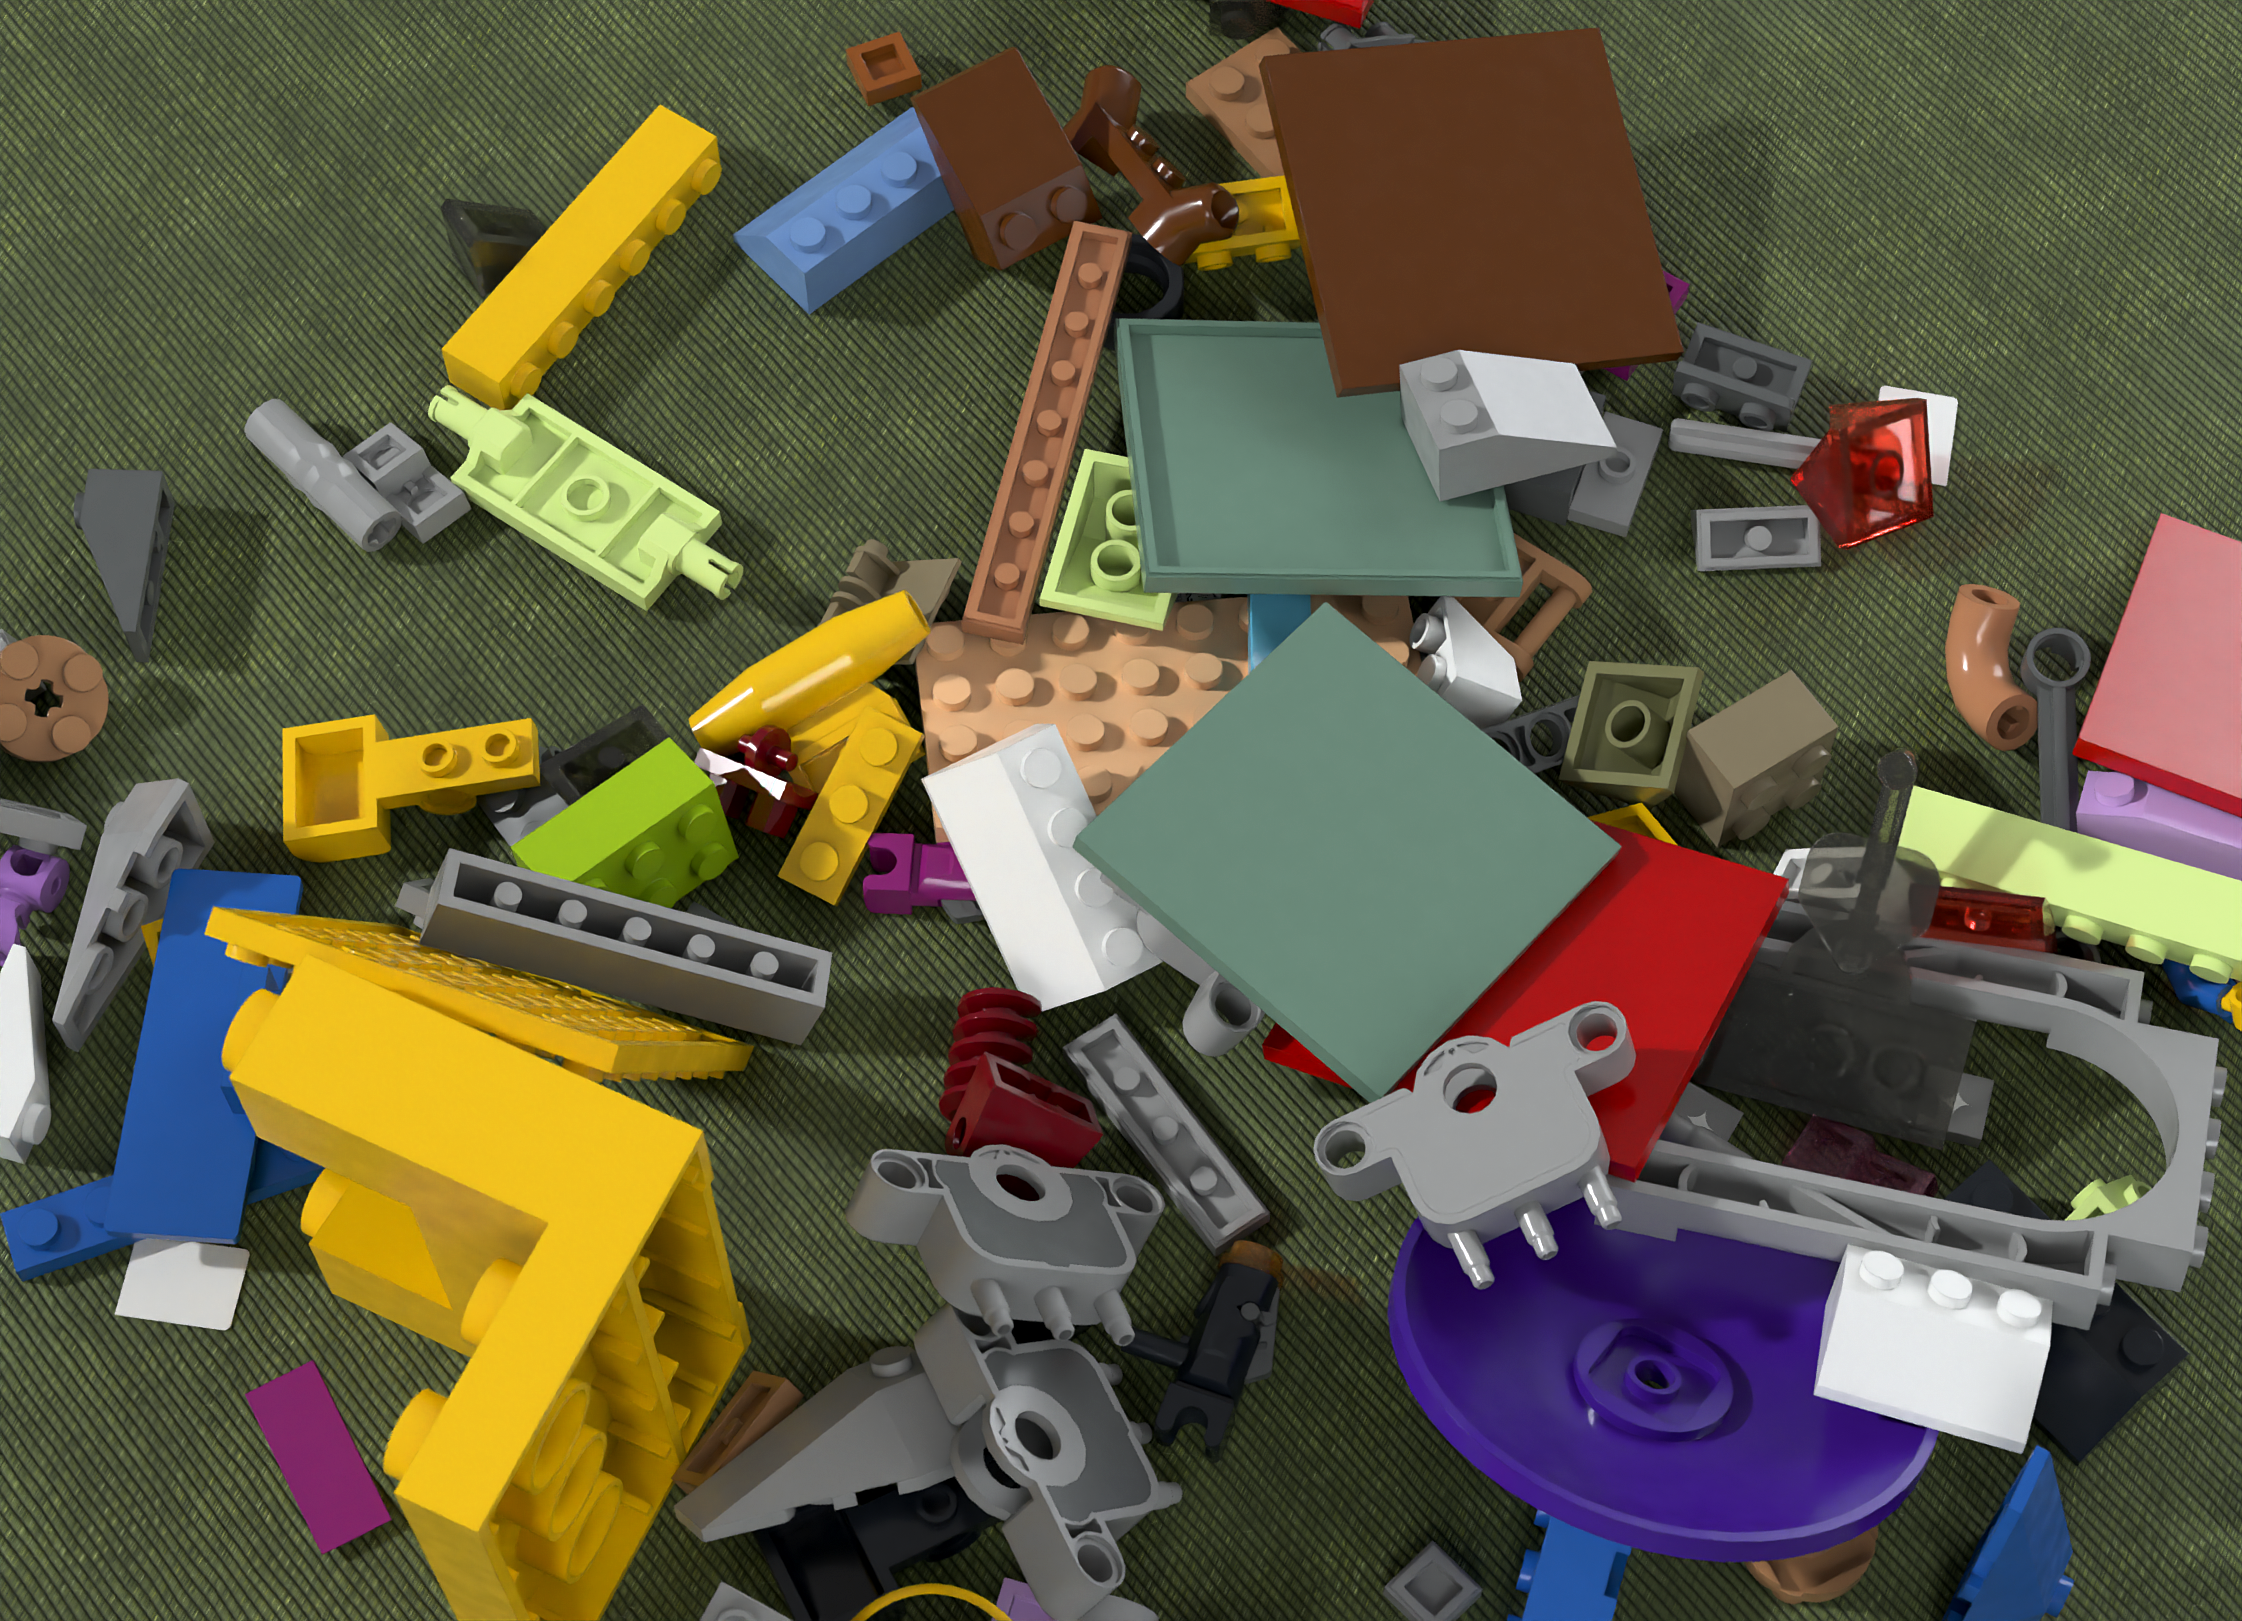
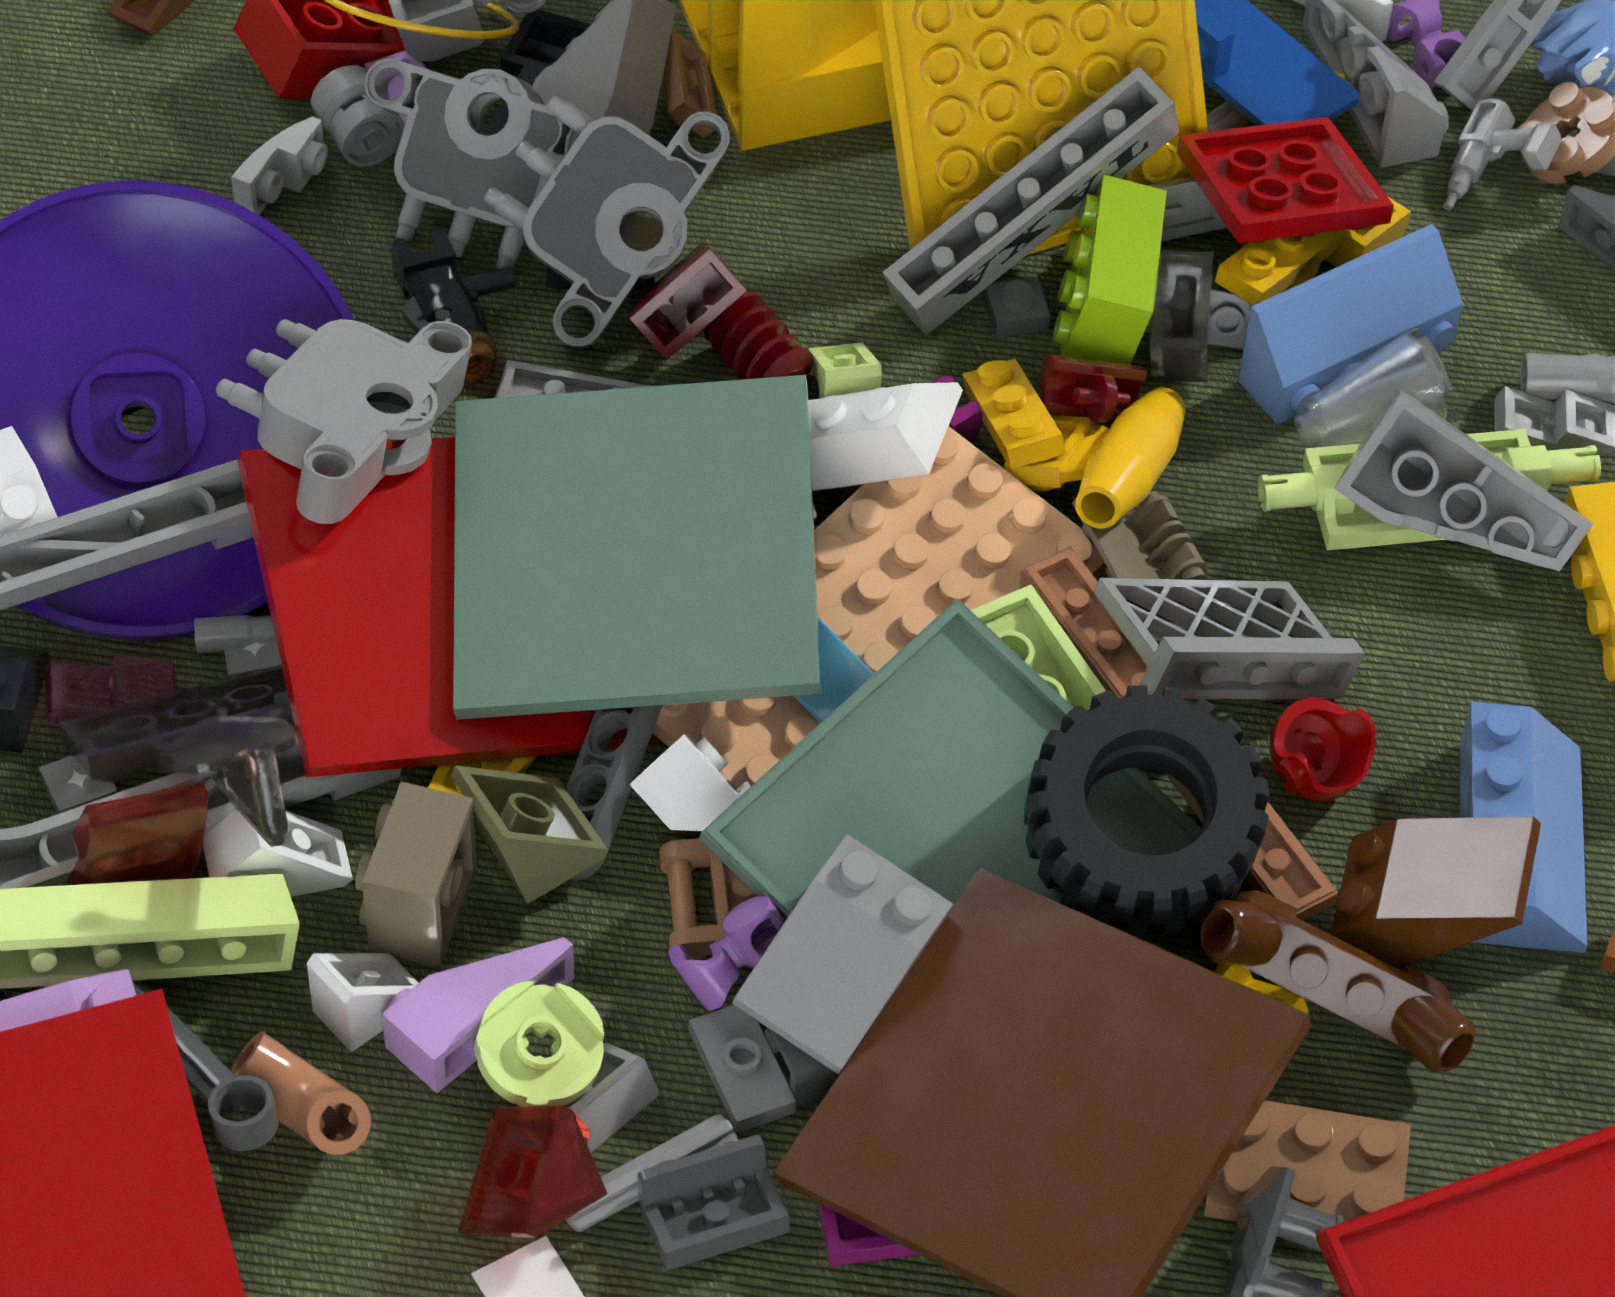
camera: 135 degrees right, 10 degrees down
none -> white slope [307,953,419,1053]
none -> lavender slope [382,937,574,1093]
none -> yellowish green plate [474,981,604,1114]
none -> medium lavender leg [668,895,785,1011]
none -> yellowish green slope [808,343,882,399]
none -> black tyre [1024,685,1270,937]
none -> light grey fence [1093,578,1365,699]
none -> red plate [1177,117,1394,243]
none -> medium blue slope [1238,224,1463,425]
none -> red cap [1270,698,1376,802]
none -> clear cone [1294,328,1459,448]
none -> light grey wedge [1334,388,1593,572]
none -> light grey piece [1443,98,1561,211]

